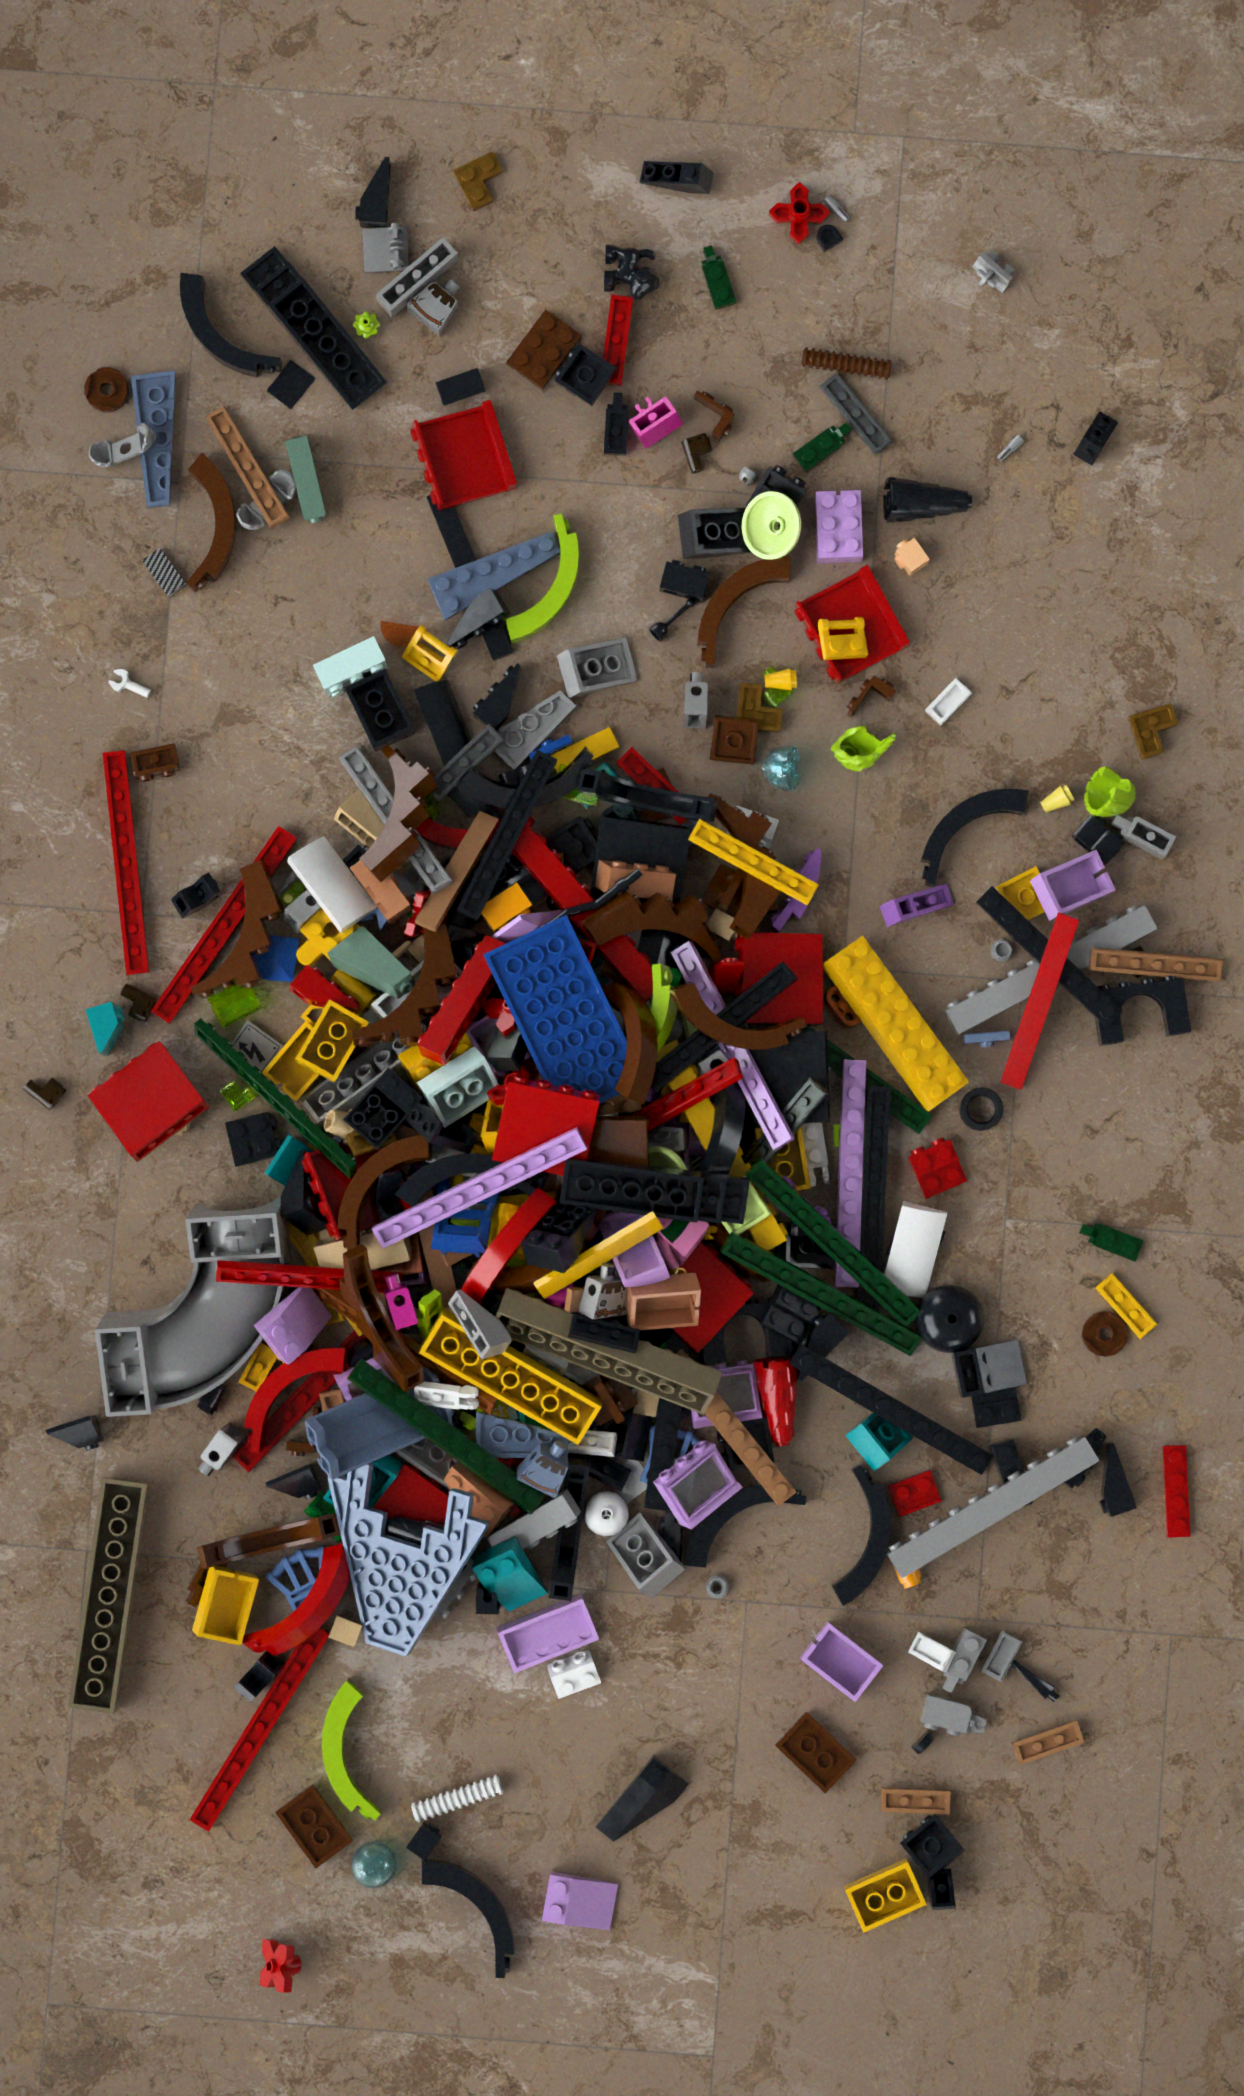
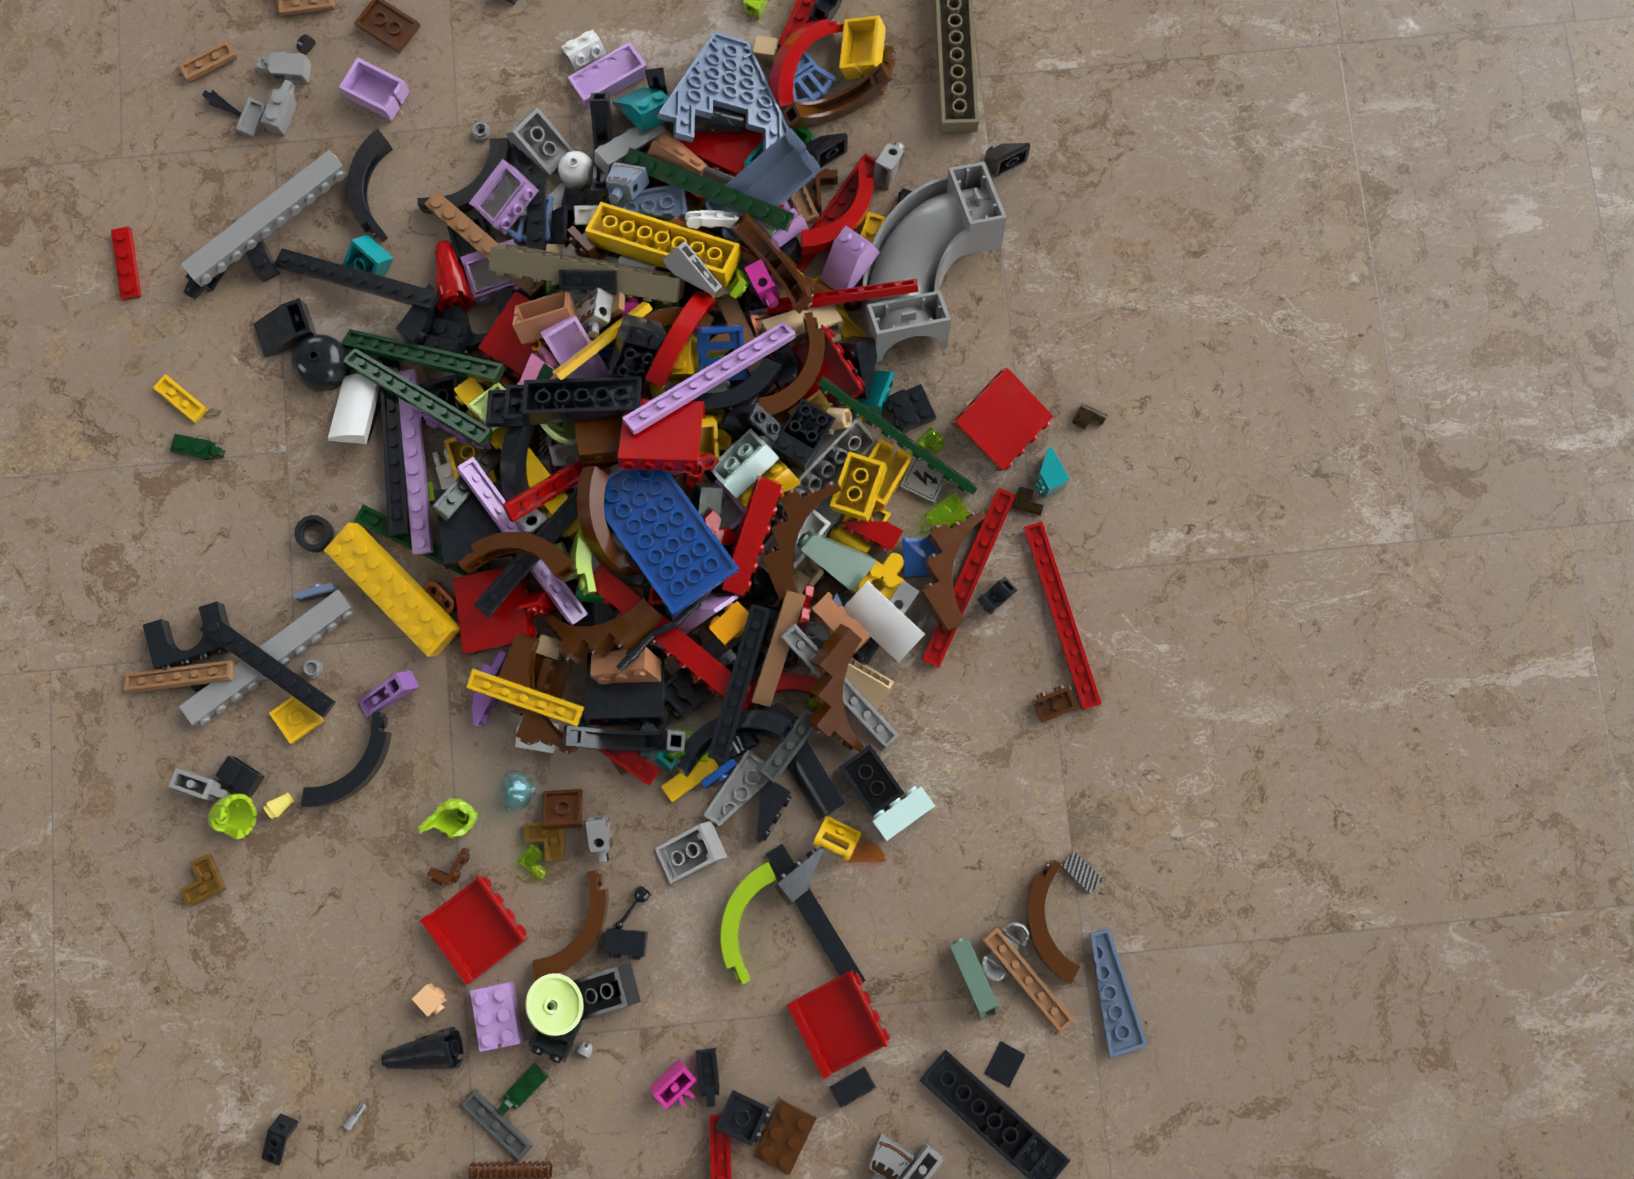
camera: 175 degrees right, 5 degrees down
reddish brown tile [84,367,129,412] -> none
light grey piece [88,423,156,468] -> none
white bar [109,669,151,698] -> none
black arch [180,273,282,378] -> none
clear neon green piece [281,882,306,907] -> none
lime plant [353,311,380,339] -> none
sand blue wing [428,532,561,621] -> none
dark brown piece [681,433,713,474] -> none
reddish brown bracket [694,390,735,441] -> none
yellow cone [764,668,797,691] -> none
yellow plate [818,617,868,660] -> none
red plate [887,1470,942,1517] -> none
red plate [907,1137,967,1199] -> none
white tile [908,1632,956,1673] -> none
white tile [925,678,972,726] -> none
black plate [971,1388,1022,1428] -> none
red tile [1000,912,1080,1090] -> none
lavender piece [1030,850,1115,921] -> none
reddish brown tile [1082,1311,1127,1357] -> none
black slope [1099,1442,1137,1517] -> none

